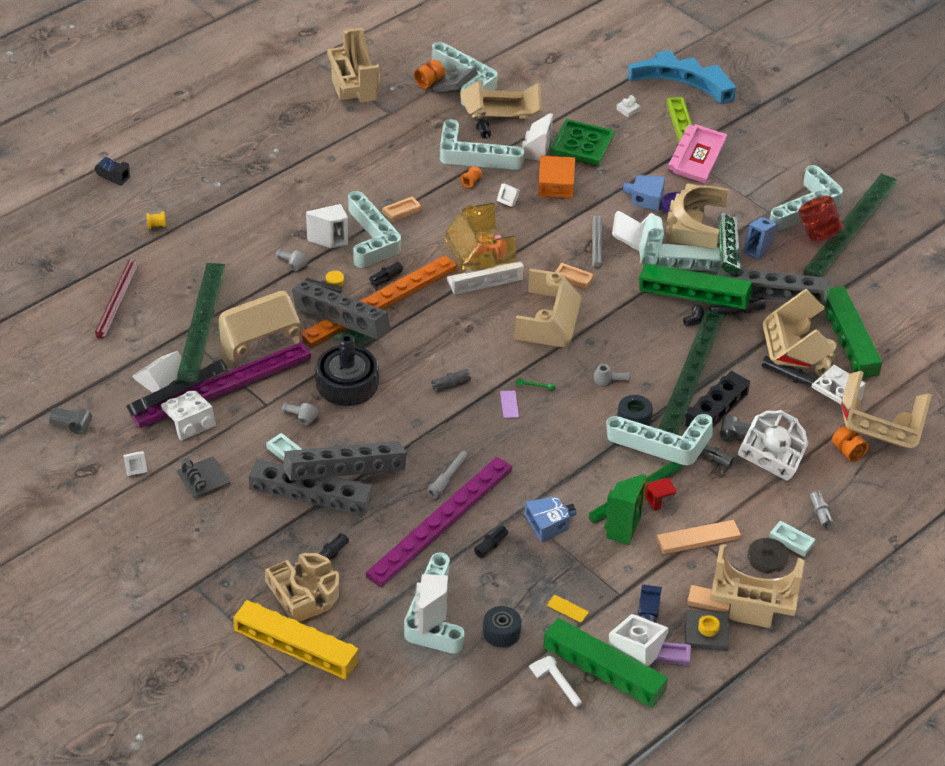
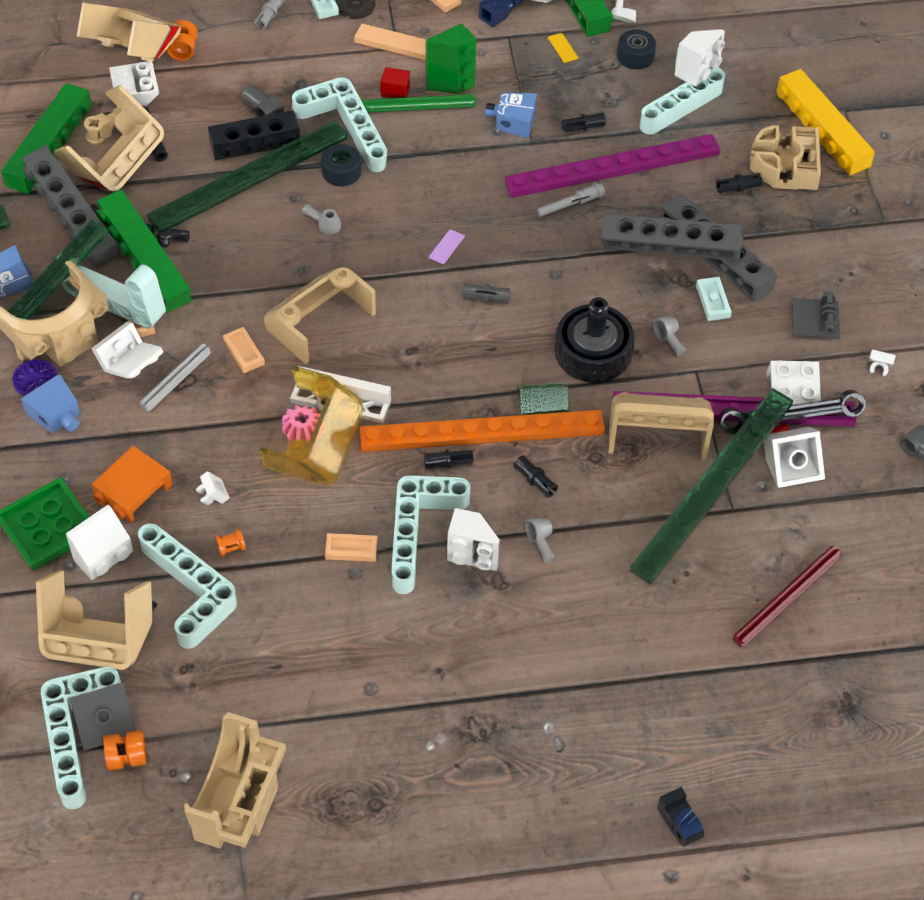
camera: 145 degrees left, 10 degrees up
yellow bush [146,211,166,229] -> none
dark grey brick [292,281,391,340] -> none
yellow tile [326,271,344,286] -> none
green hinge [516,378,555,390] -> none
white connector [738,410,808,481] -> none

